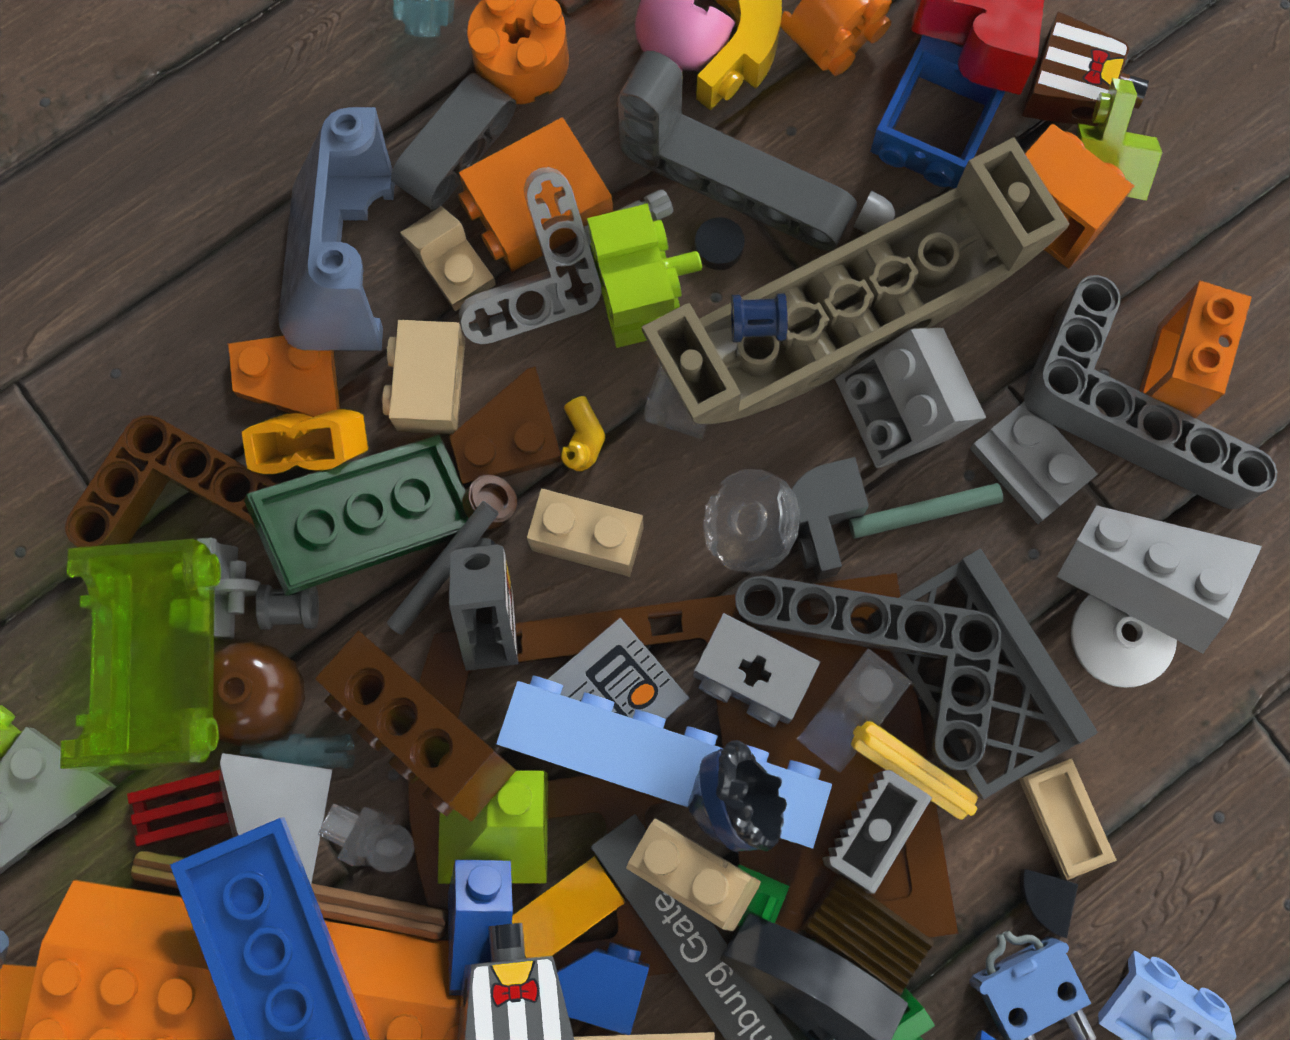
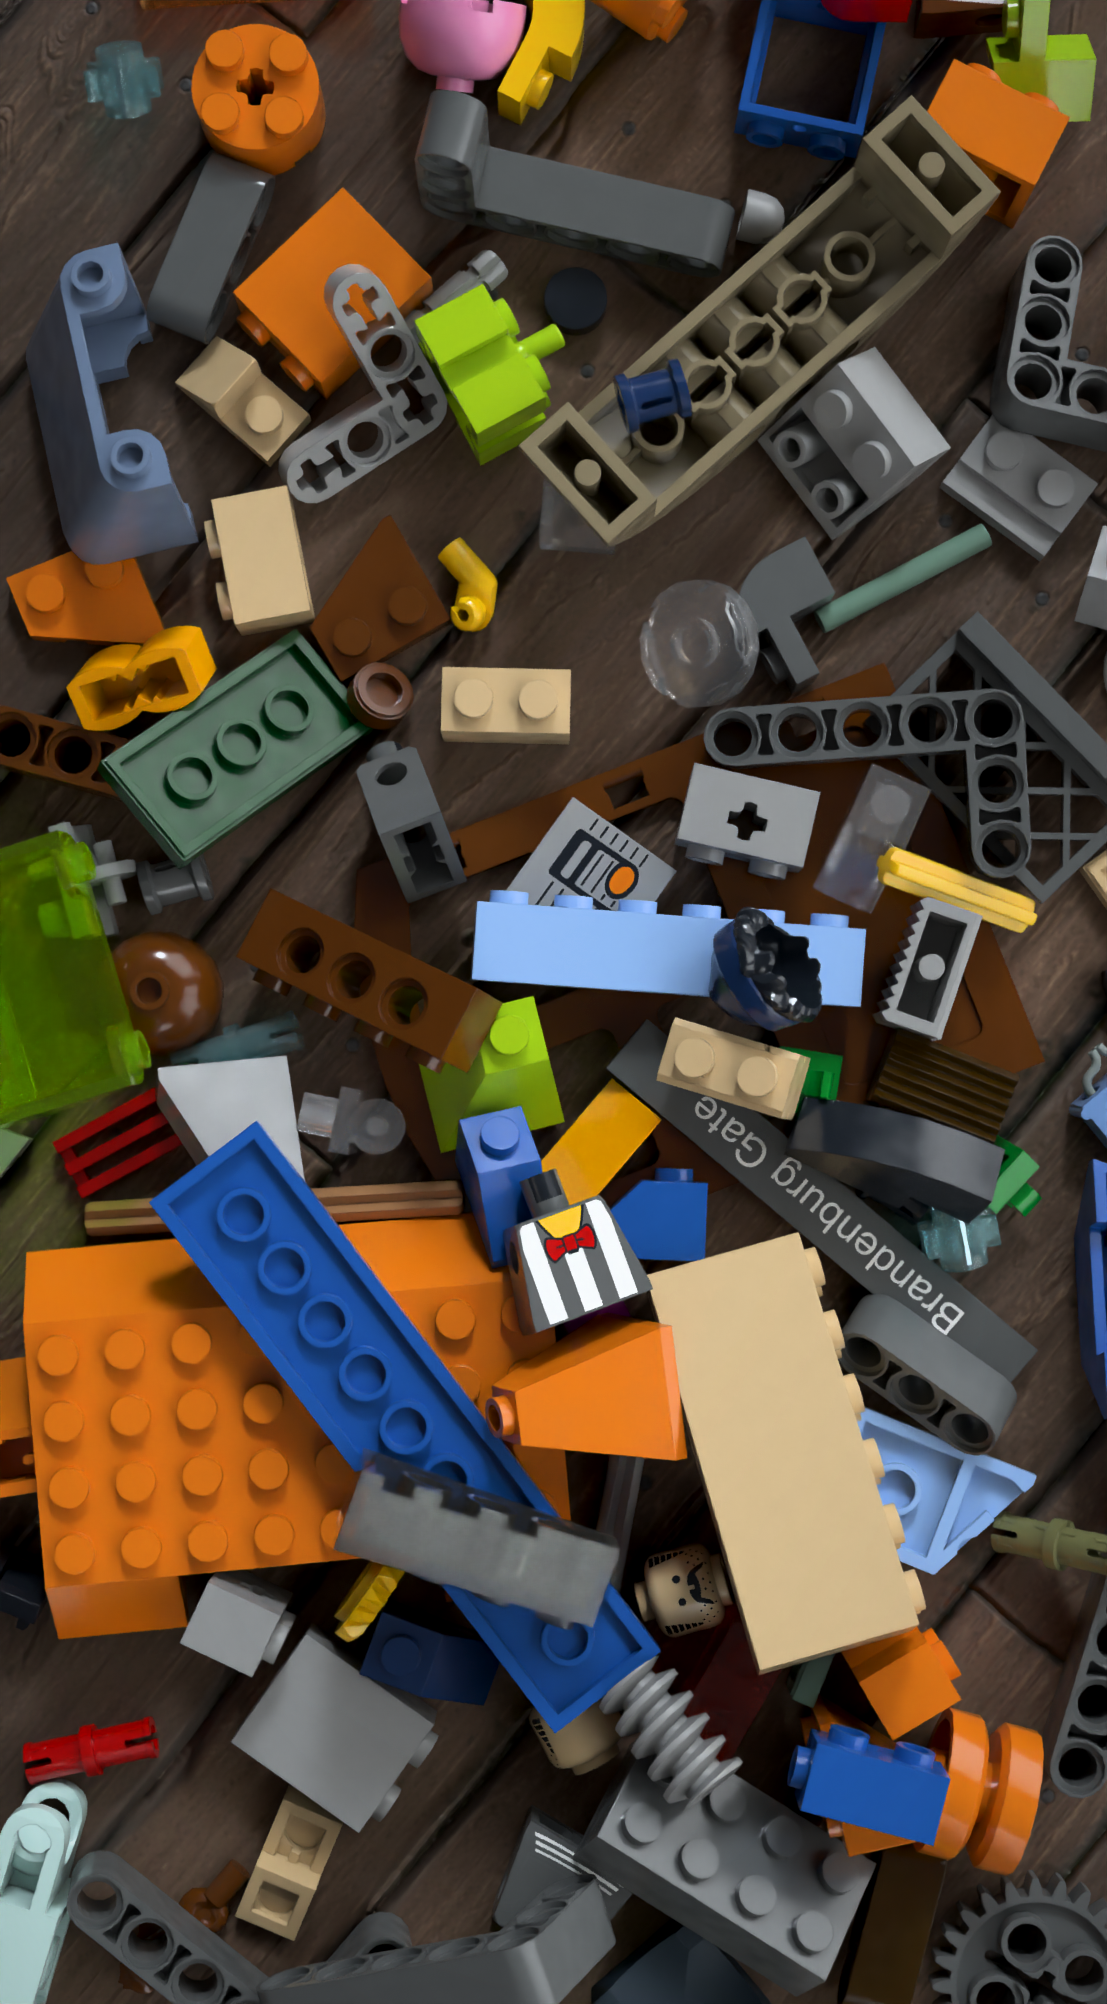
camera: 15 degrees left, 10 degrees up
dark grey bar [387,501,499,635] -> none

